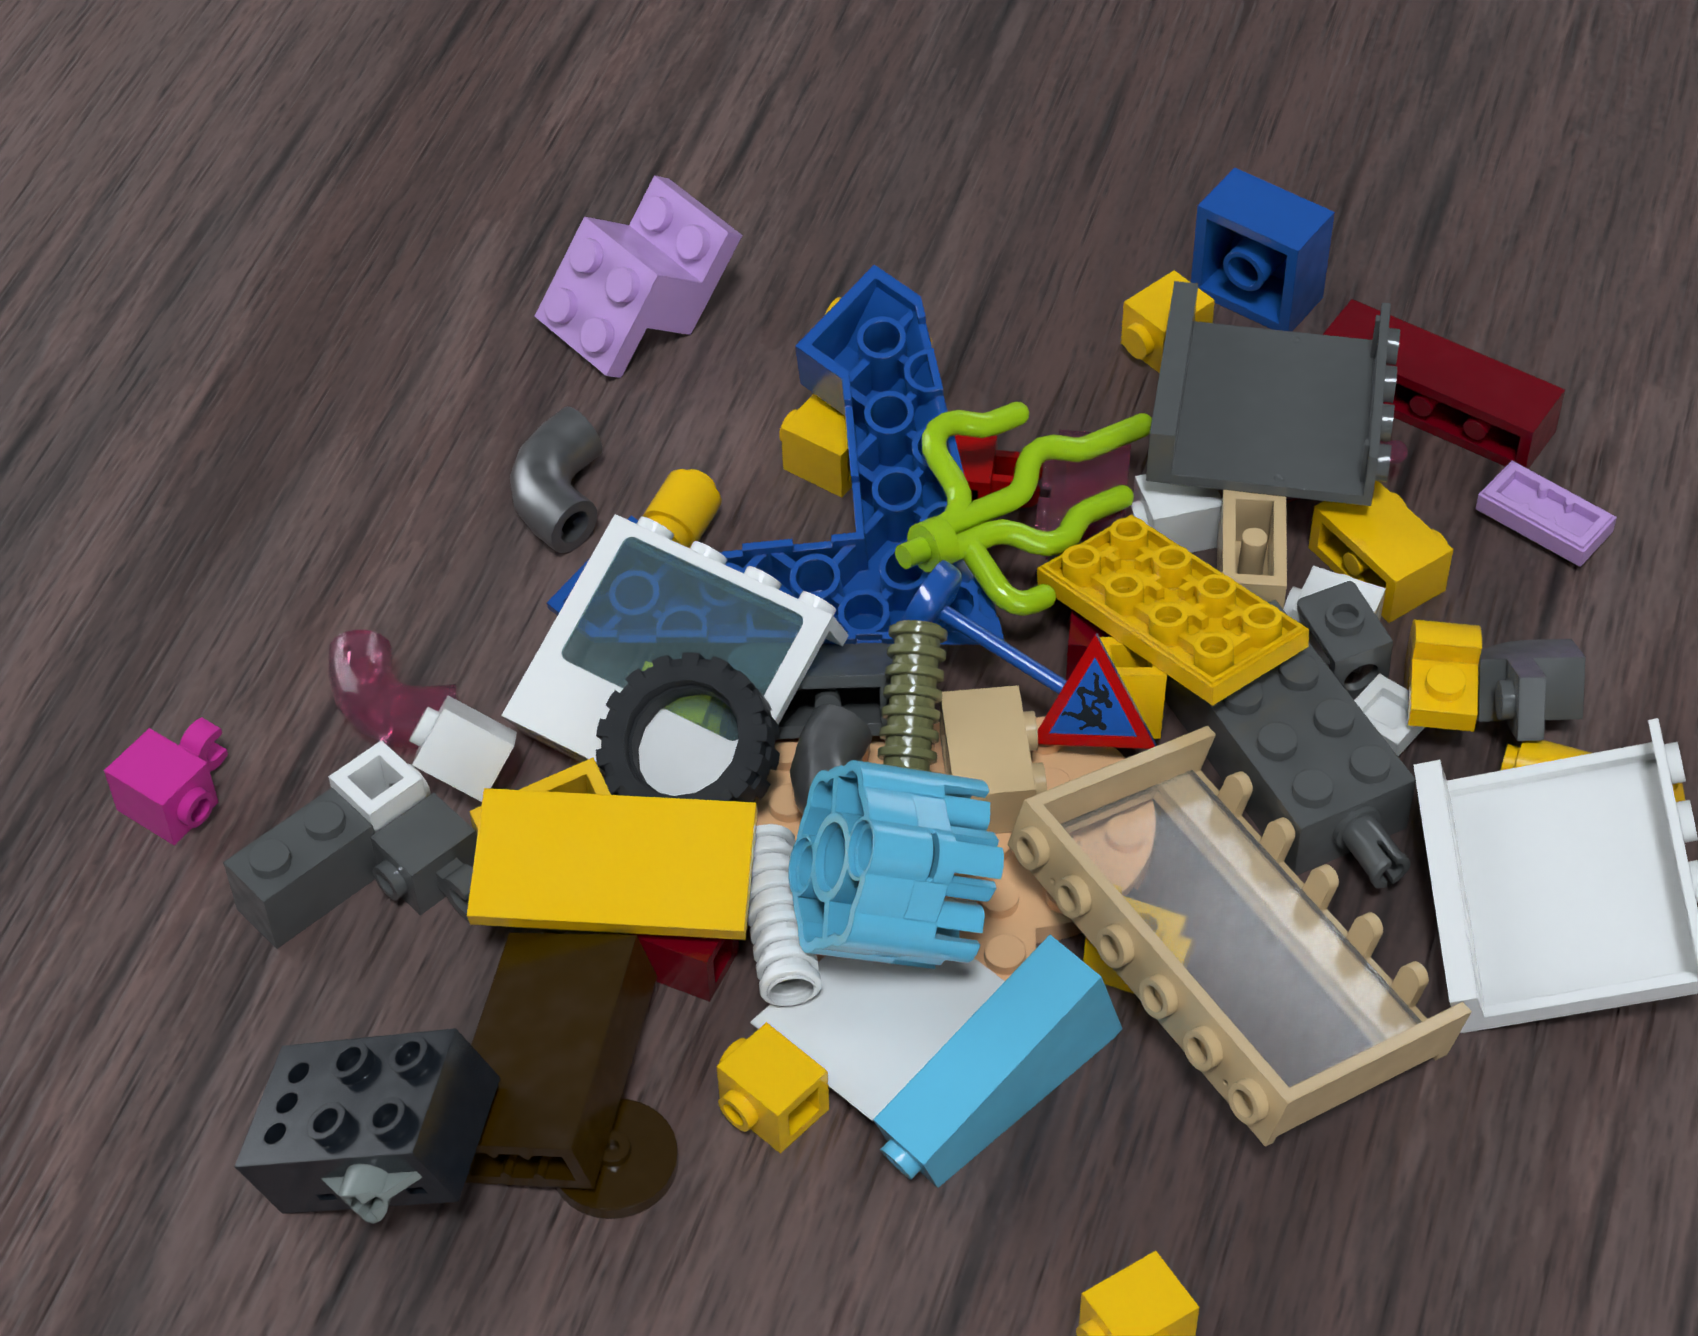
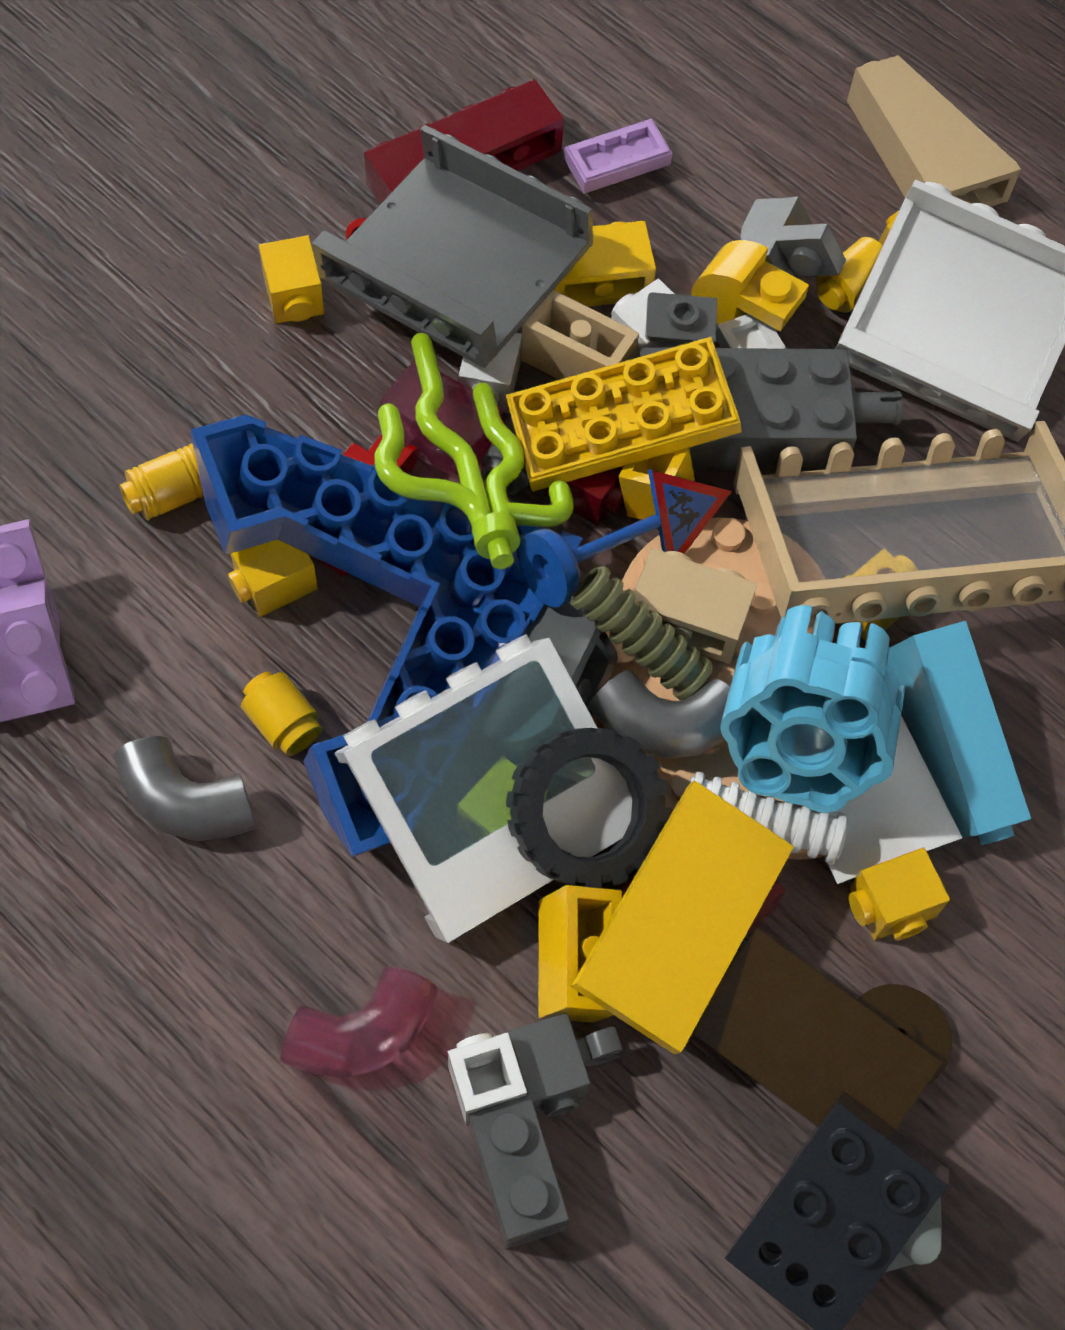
camera: 70 degrees left, 15 degrees up
dark pink brick [104,717,228,845] -> none
white brick [409,696,517,802] -> none
blue brick [1191,167,1335,332] -> none

